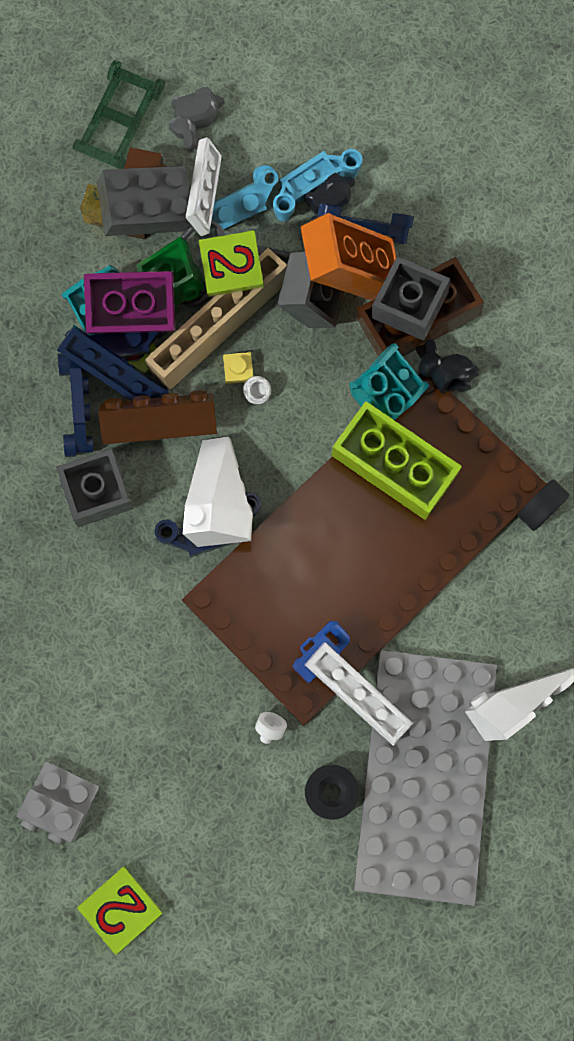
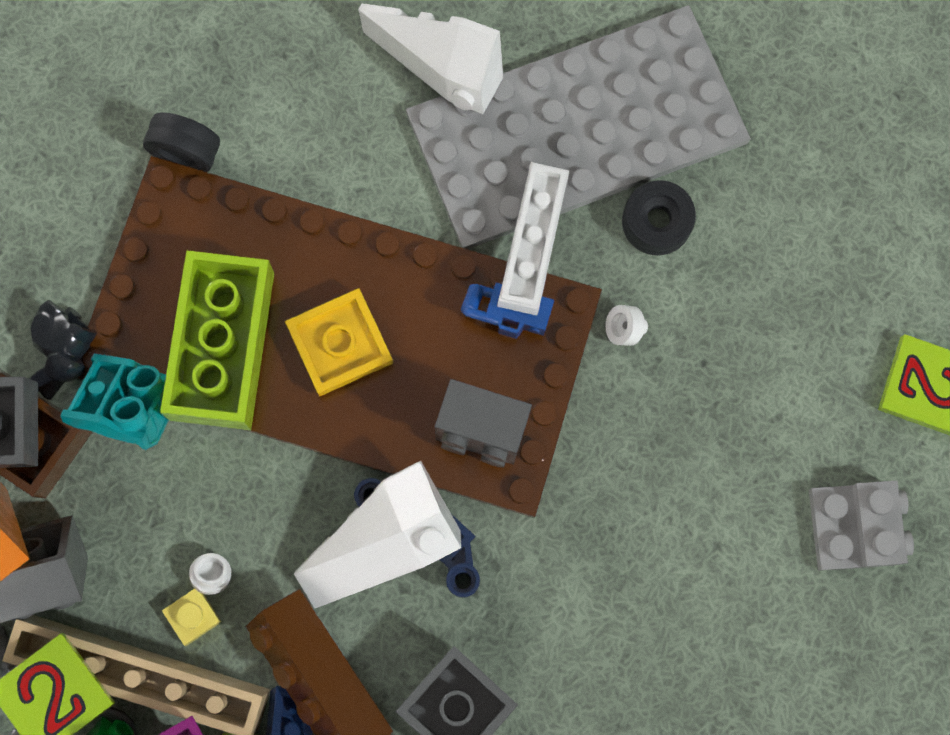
camera: 120 degrees left, 0 degrees up
none -> yellow plate [285,288,393,397]
none -> dark grey brick [435,379,532,468]

